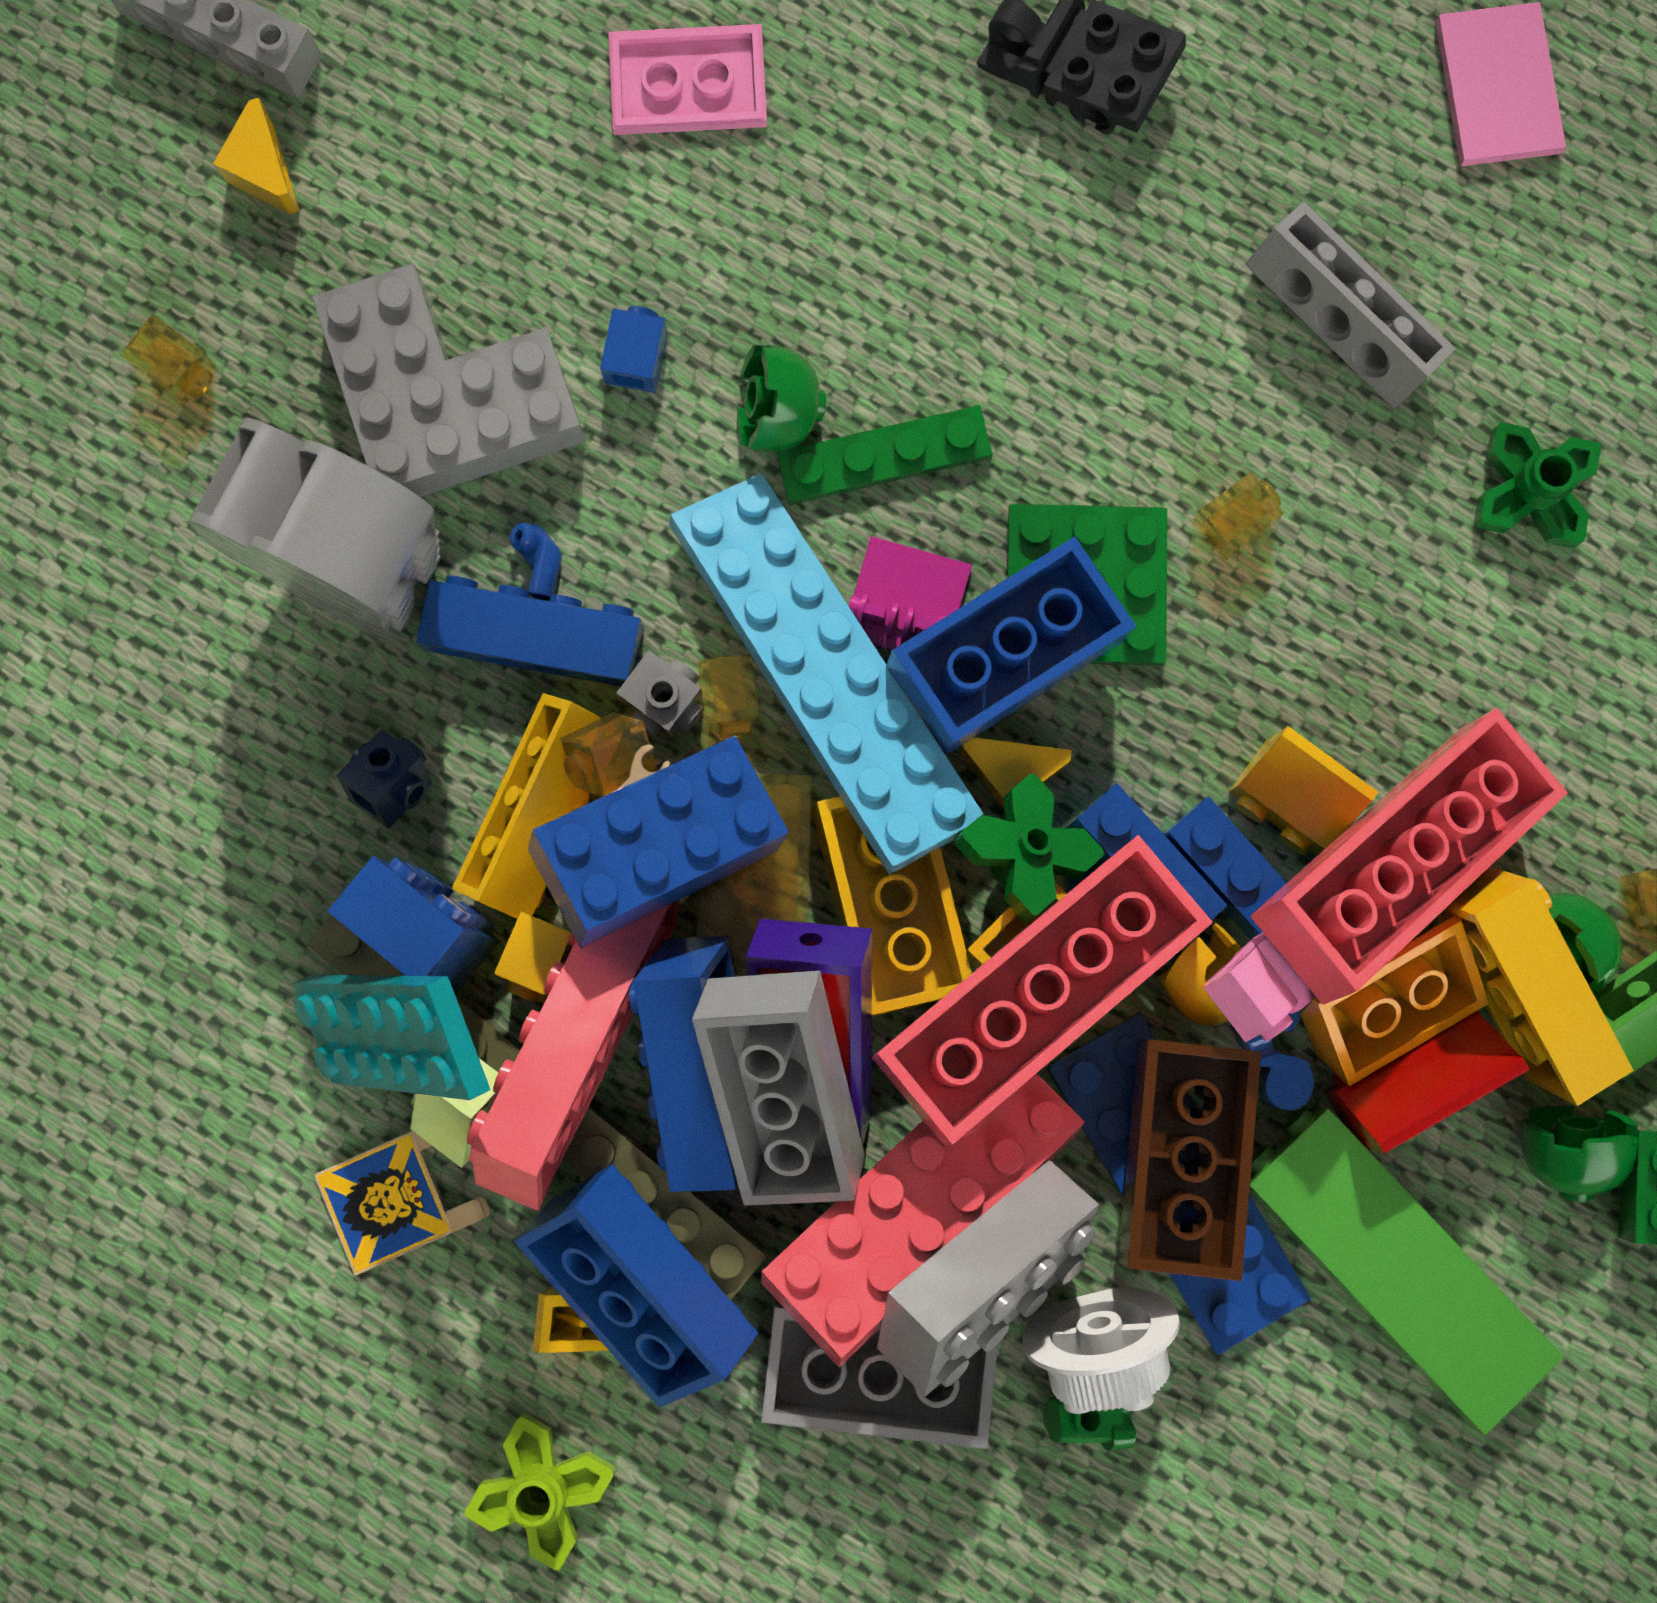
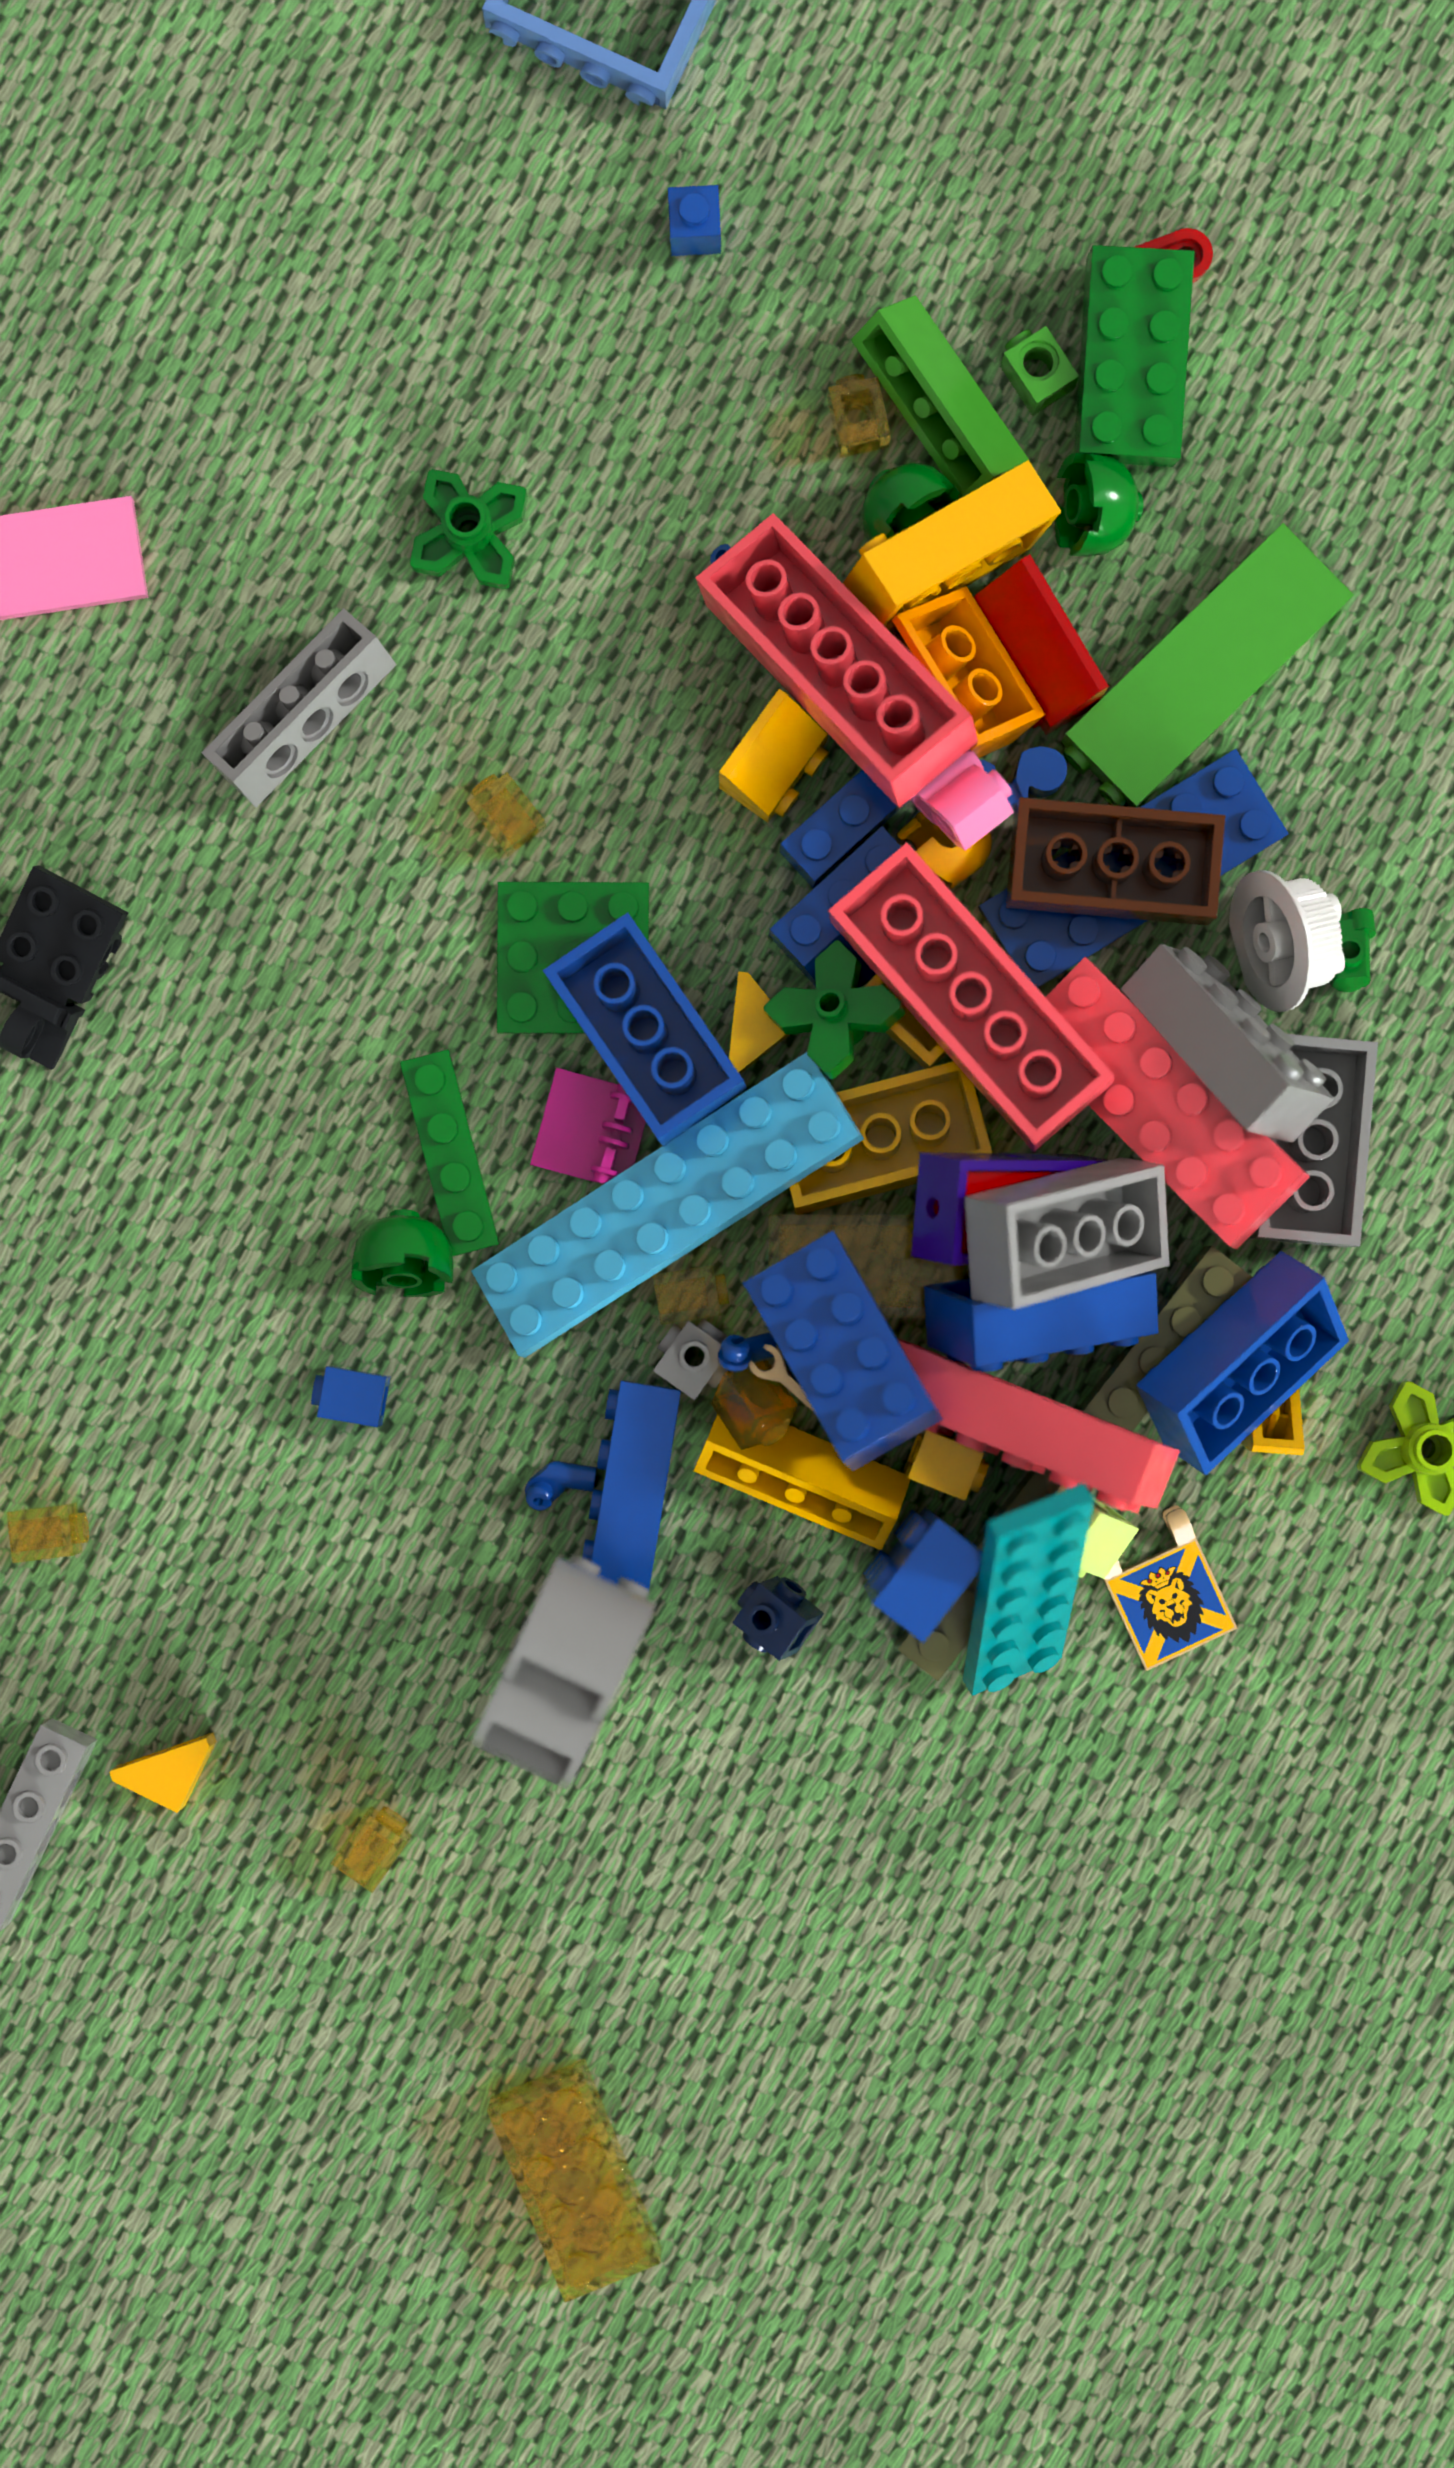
camera: 90 degrees left, 5 degrees up
light grey piece [312,263,586,497] -> none
bright pink tile [608,24,767,135] -> none
none -> clear yellow brick [6,1502,89,1563]
none -> blue arm [718,1333,777,1372]

